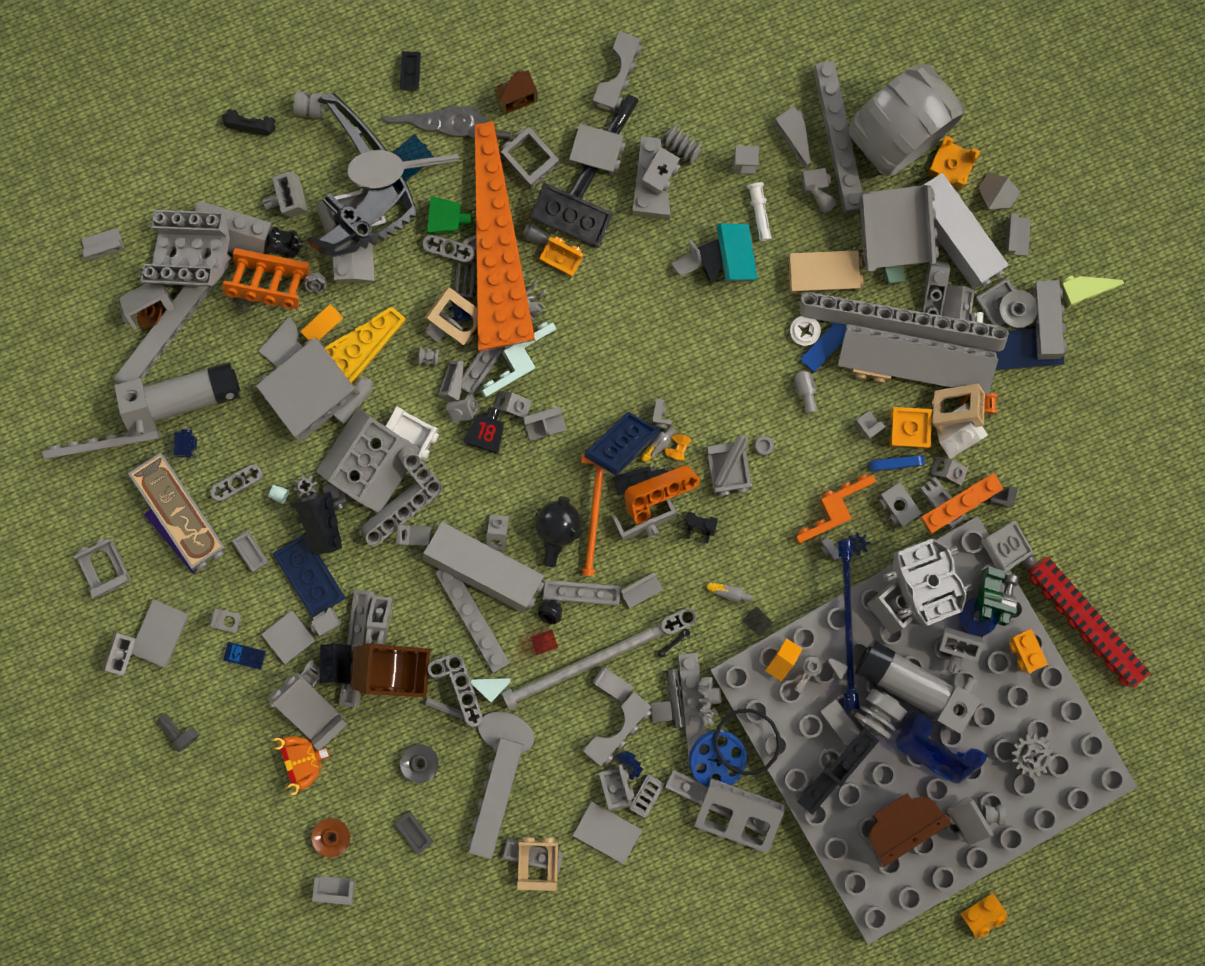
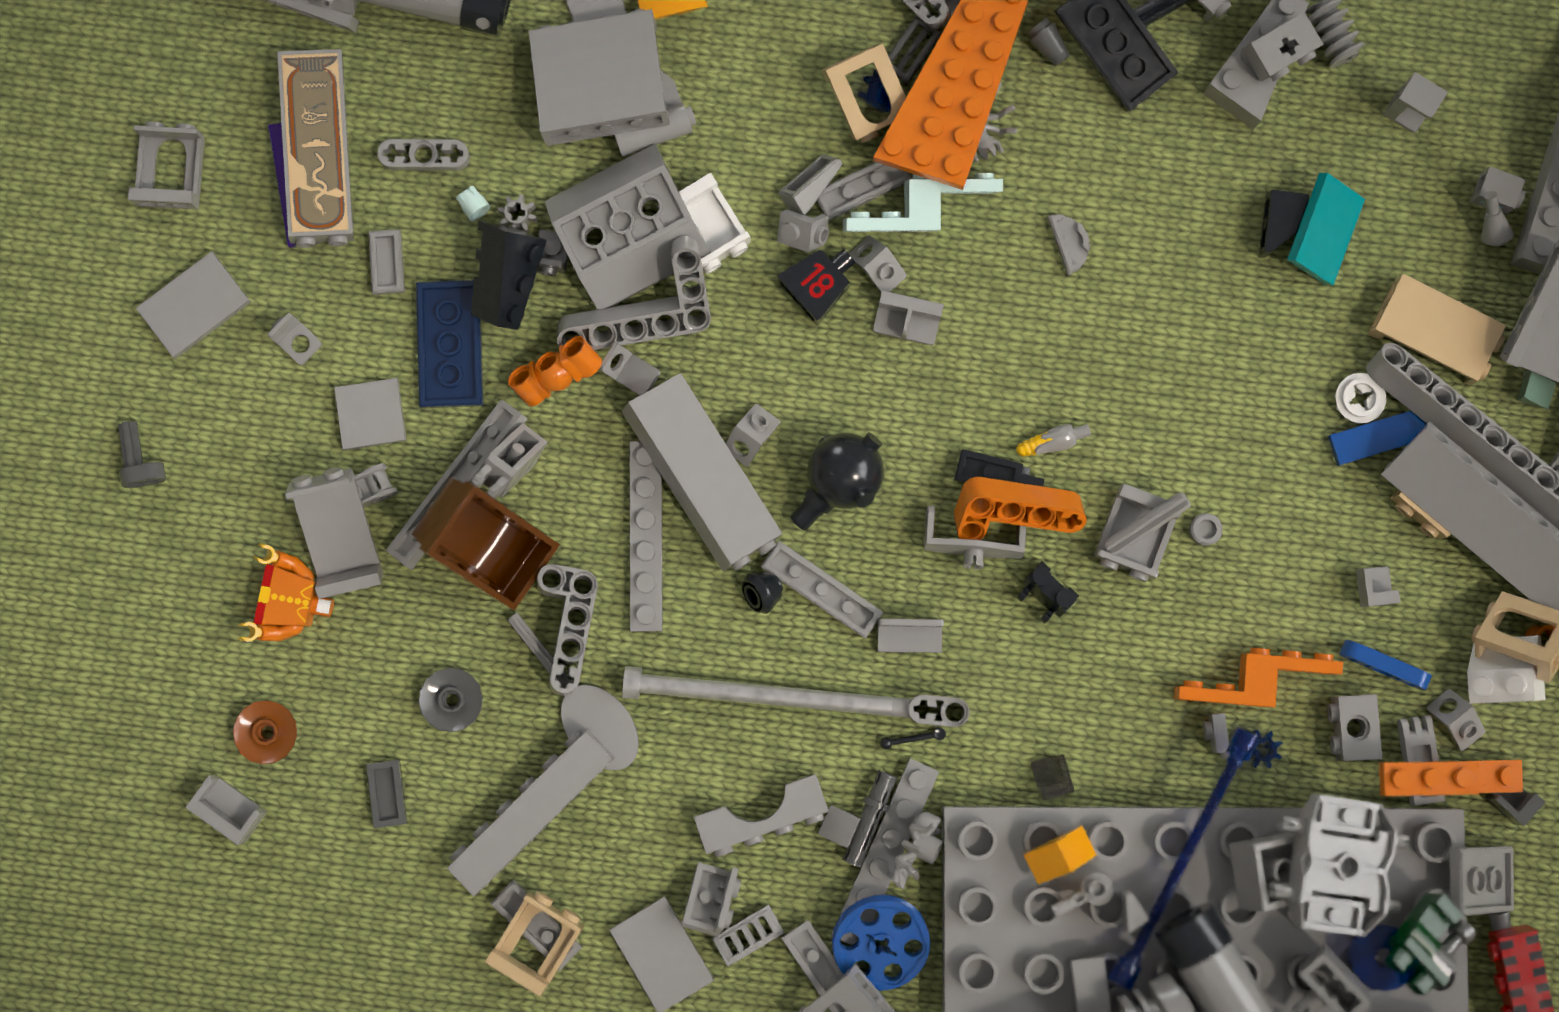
camera: 35 degrees right, 0 degrees up
light grey brick [102,633,135,676] -> none
clear blue window [174,429,197,458] -> none
clear blue tile [223,642,266,670] -> none
light grey window [310,607,342,636] -> none
black piece [320,643,351,685] -> none
yellow wing [324,307,406,384] -> none
light grey bush [418,347,439,366] -> none
light grey bracket [425,312,463,343] -> none
light aqua slope [471,678,511,702] -> none
clear red panel [530,630,558,655] -> none
light orange bracket [539,236,583,277] -> none
orange tile [581,455,604,576] -> none
dark blue tile [584,412,660,476] -> none
light grey panel [592,667,633,702] -> none
clear blue bracket [617,750,643,780] -> none
light grey bracket [652,399,672,429] -> none
light orange piece [665,434,691,461] -> none
light grey bracket [672,240,703,277] -> none
light grey piece [707,583,752,602] -> none
black piece [714,709,781,775] -> none
white pin [747,182,772,241] -> none
light grey slope [774,106,810,169] -> none
light grey arm [794,370,817,413] -> none
light orange panel [889,407,932,450] -> none
none -> orange piece [508,336,602,406]
none -> light grey tile [1047,214,1090,276]

